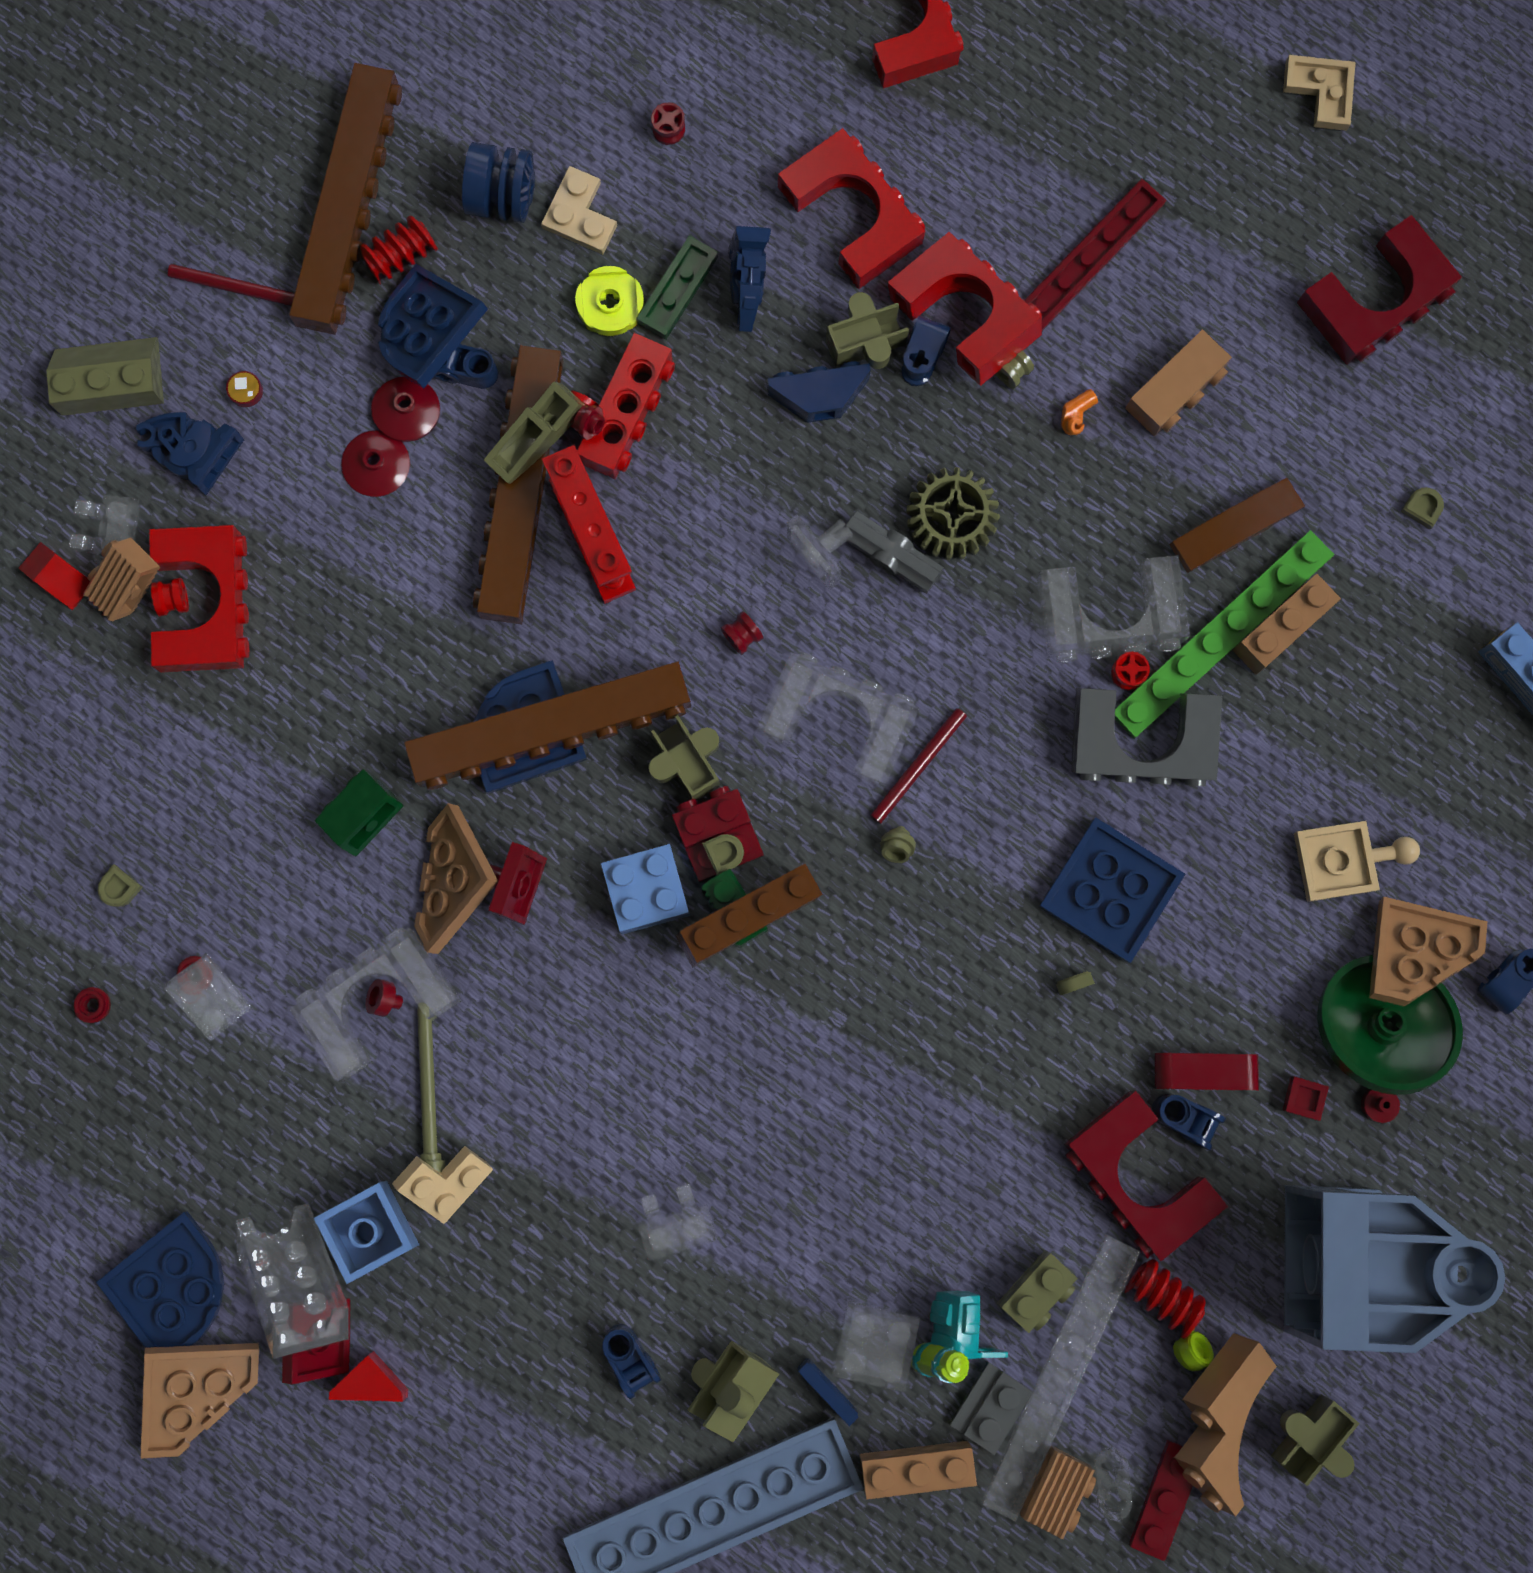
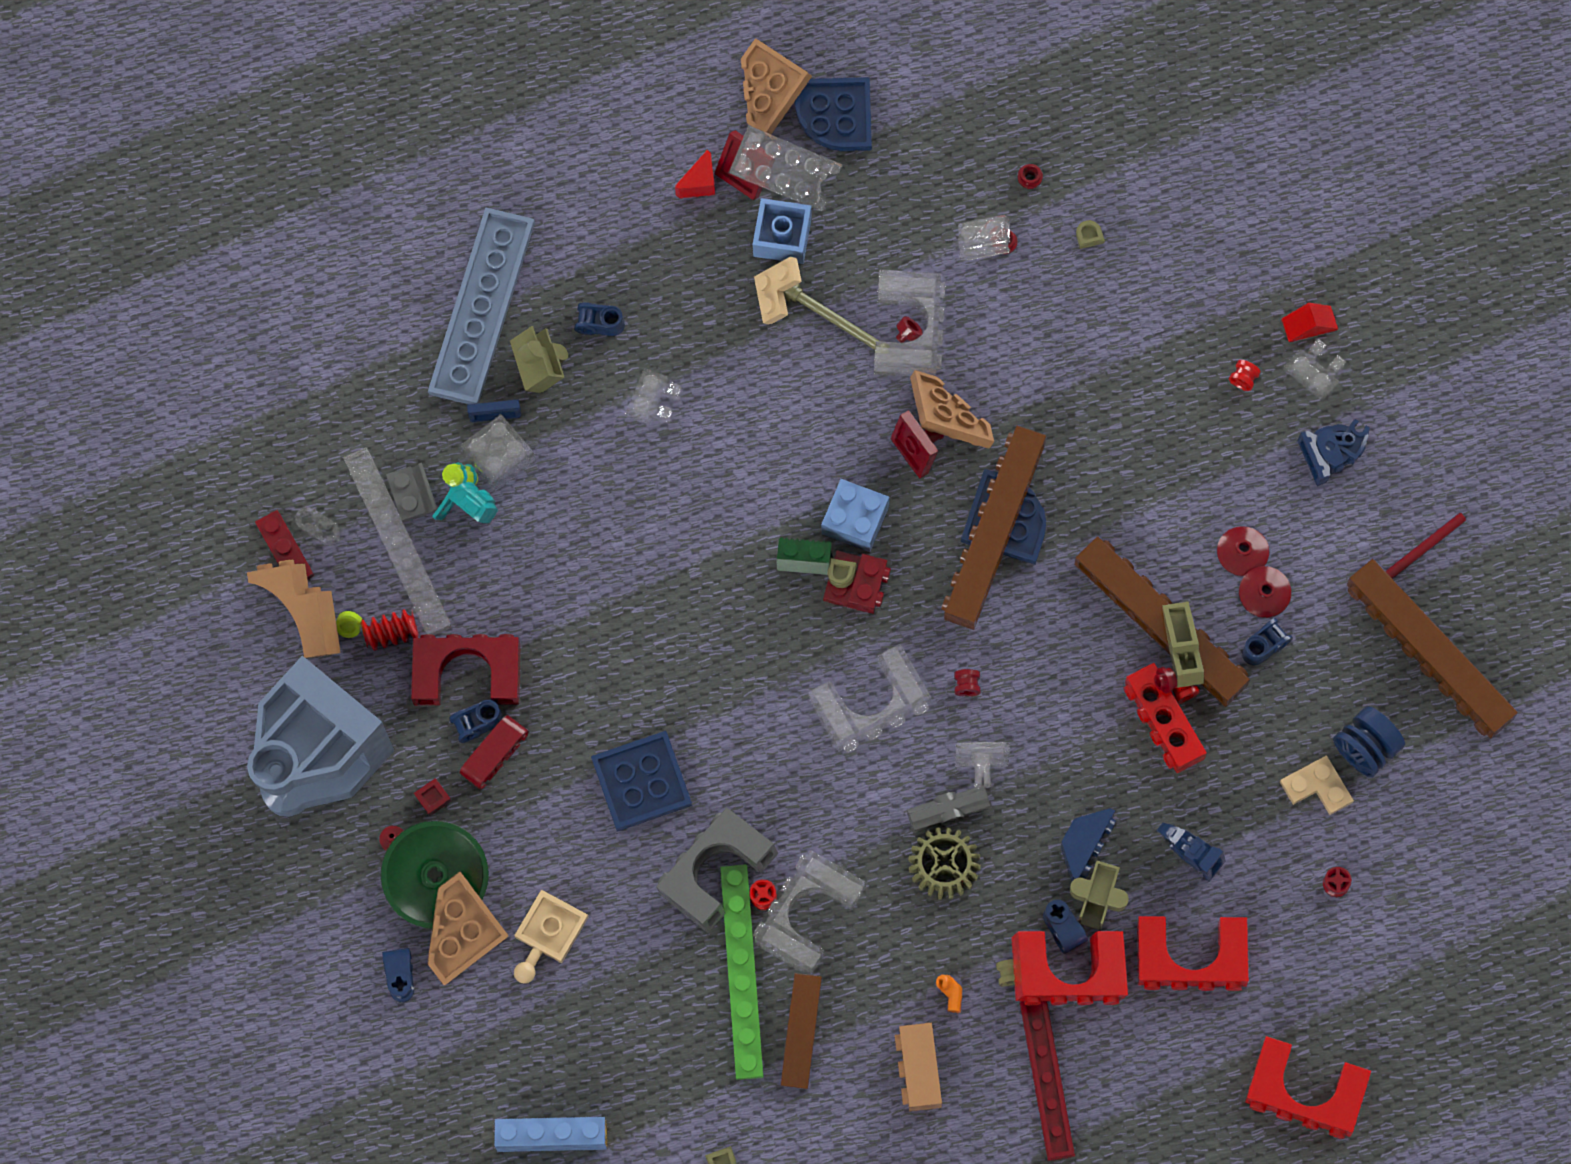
camera: 135 degrees right, 10 degrees down
olive slope [46,337,164,416] -> none
medium nougat brick [84,538,160,621] -> none
red arch [149,525,250,673] -> none
tile [226,371,263,407] -> none
dark green brick [314,769,404,857] -> none
red piece [360,215,438,285] -> none
dark blue plate [378,264,488,389] -> none
red fence [542,445,636,604] -> none
neon yellow plate [575,266,644,336] -> none
dark green plate [636,235,718,340] -> none
olive piece [649,715,720,800] -> none
reddish brown arch [675,864,823,968] -> none
medium nougat brick [860,1441,977,1500] -> none
dark red bar [870,708,967,824] -> none
olive plate [880,826,916,863] -> none
olive brick [997,1250,1078,1333] -> none
medium nougat brick [1019,1445,1096,1539] -> none
olive tile [1056,971,1095,996] -> none
medium nougat brick [1233,574,1341,675] -> none
olive piece [1271,1394,1360,1486] -> none

